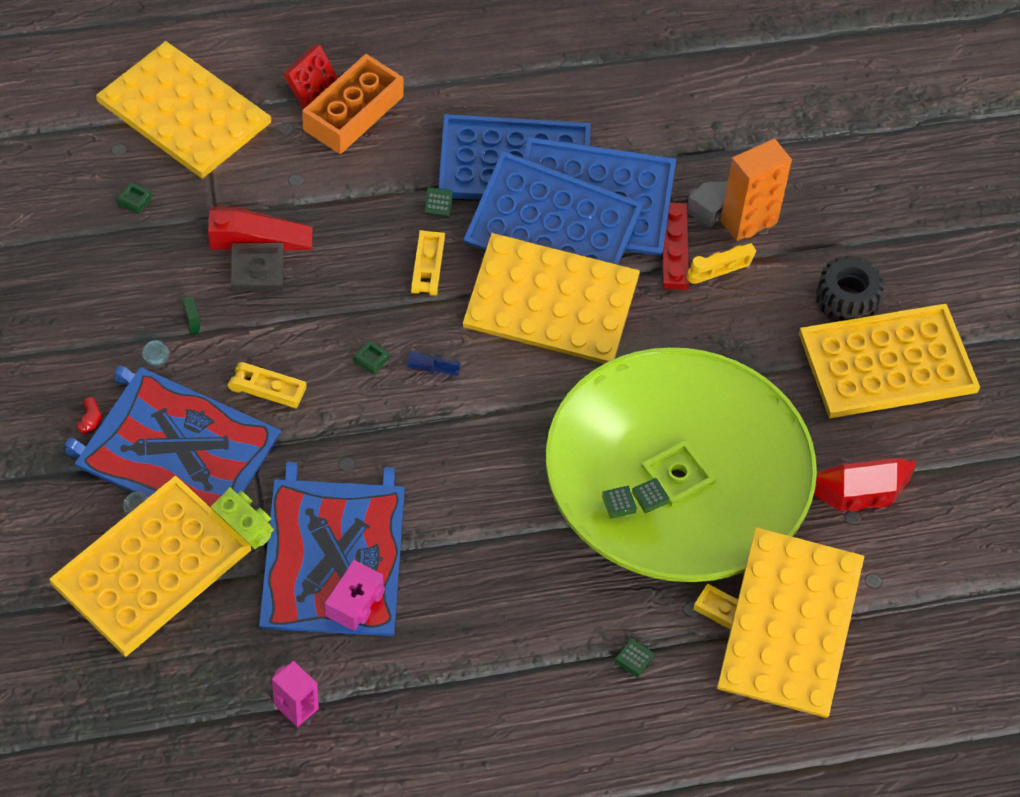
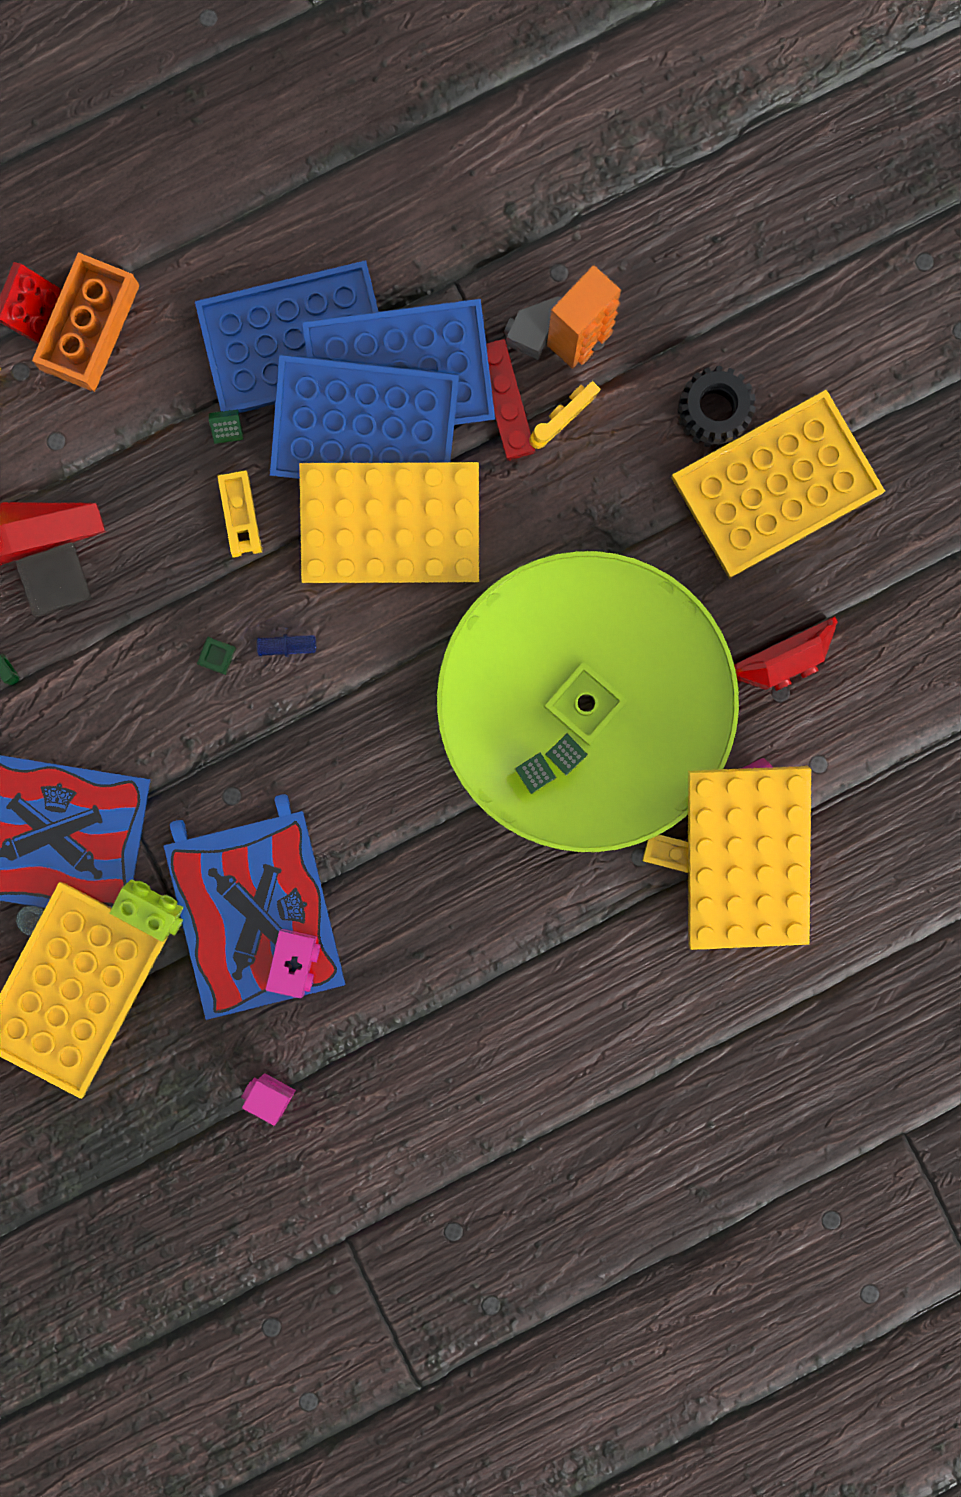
camera: 10 degrees left, 30 degrees up
yellow plate [228,362,307,408] -> none
dark green tile [615,639,655,678] -> none

